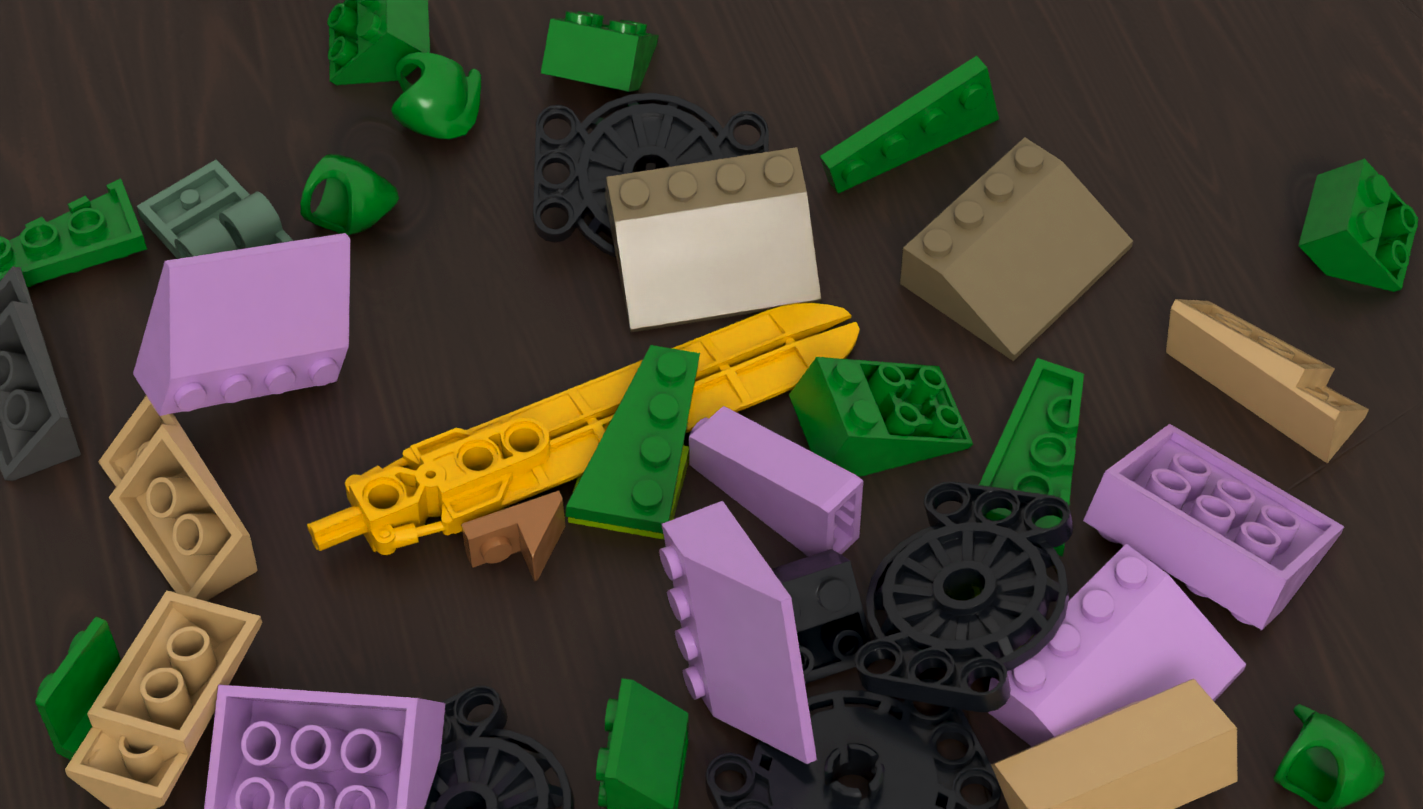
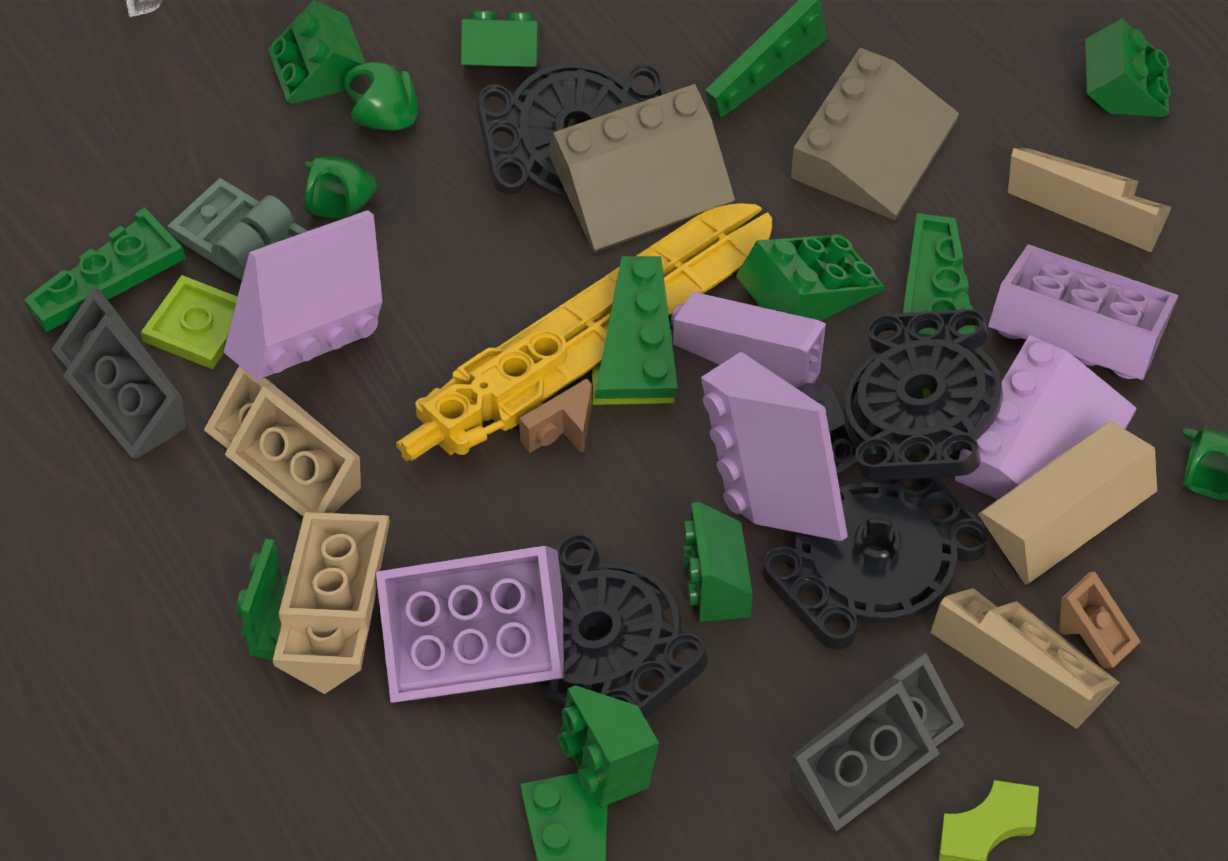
camera: 15 degrees left, 0 degrees up
none -> lime tile [141,275,238,369]

